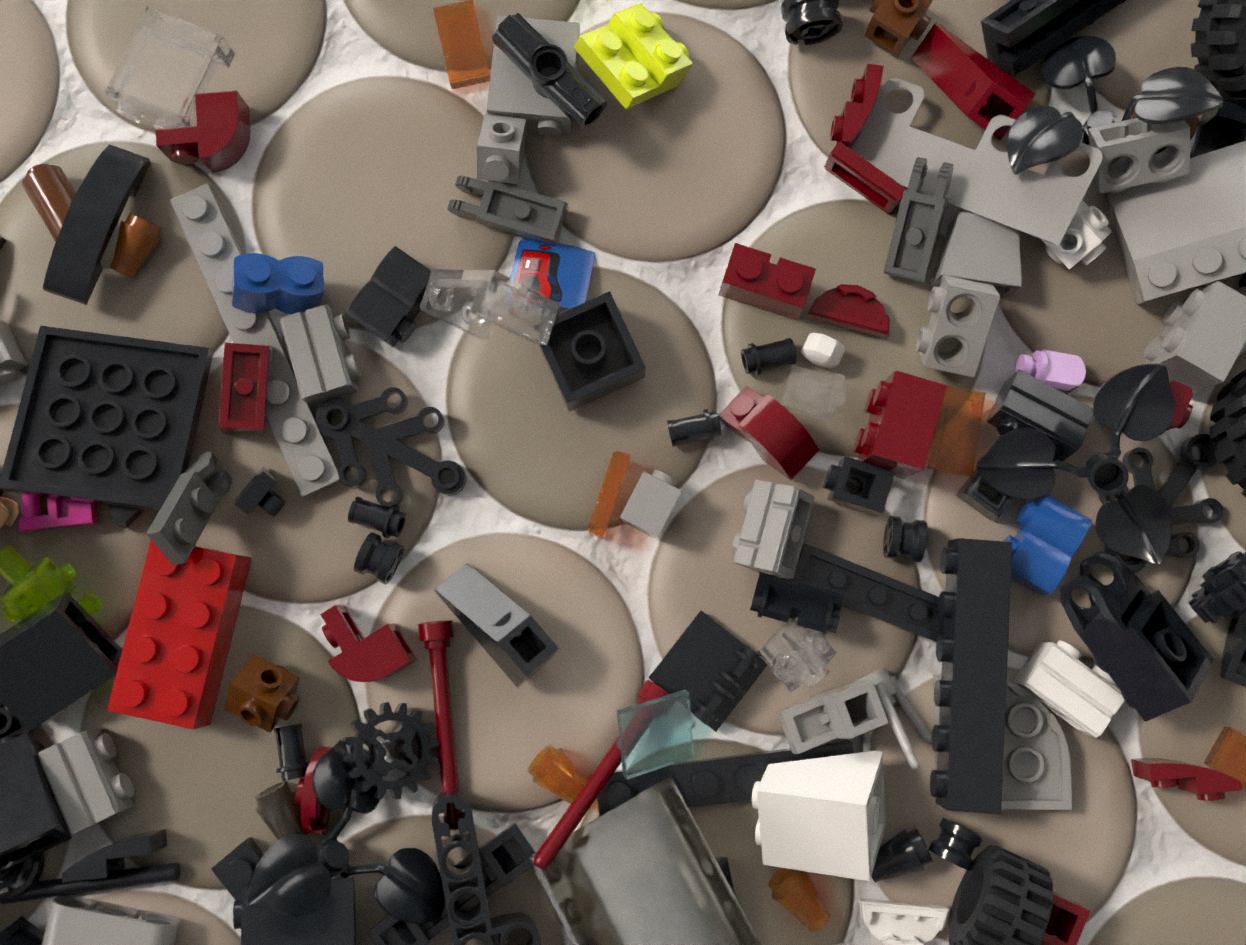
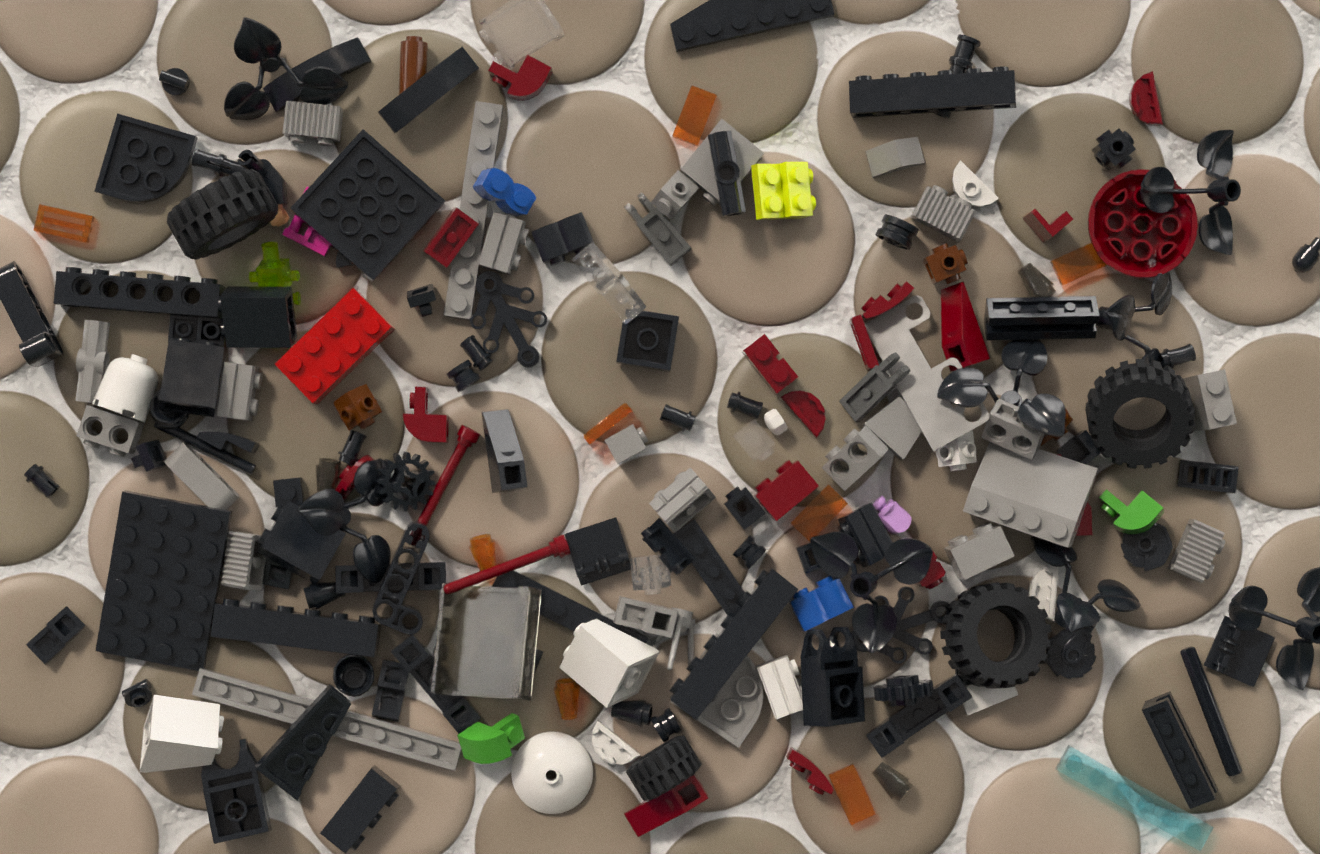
camera: 30 degrees right, 5 degrees up
dark orange cone [109,212,162,278] -> none
dark grey hinge [147,451,233,565] -> none
sticker [505,240,595,309] -> none
clear light blue piece [616,690,696,779] -> none
dark red brick [718,386,820,480] -> none

